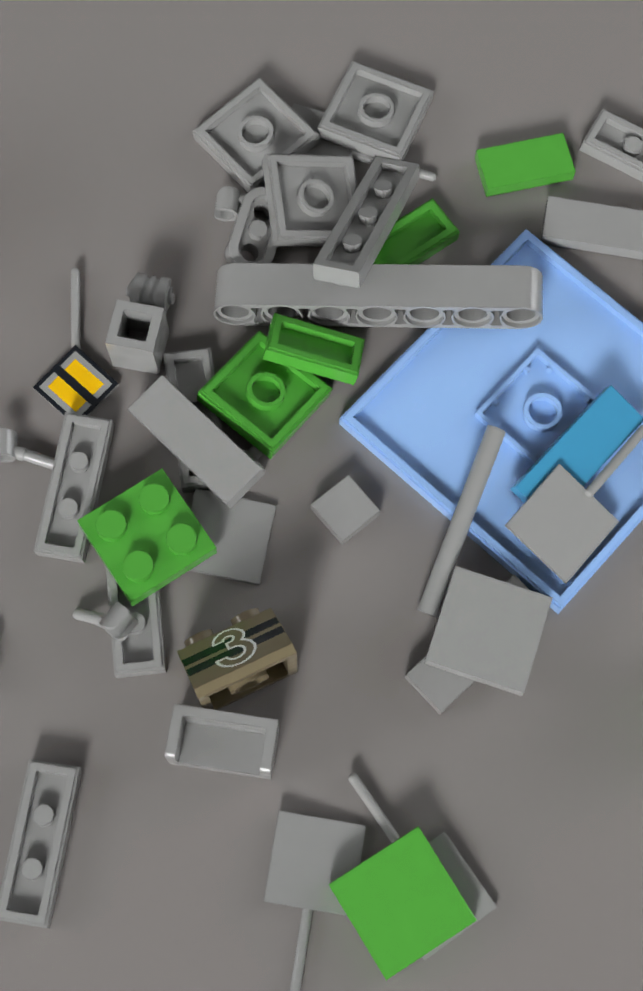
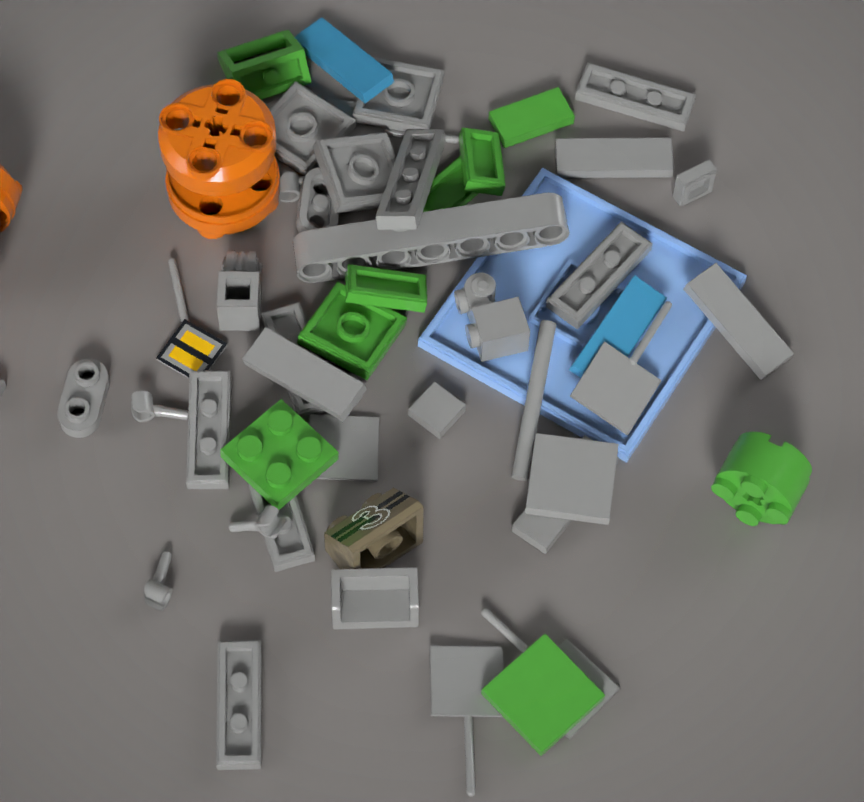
camera: 10 degrees left, 10 degrees down
none -> orange piece [158,79,280,239]
none -> bright green tile [217,29,312,99]
none -> dark azure tile [295,17,394,103]
none -> light grey brick [454,273,530,362]
none -> bright green tile [458,128,506,196]
none -> light grey tile [546,222,653,329]

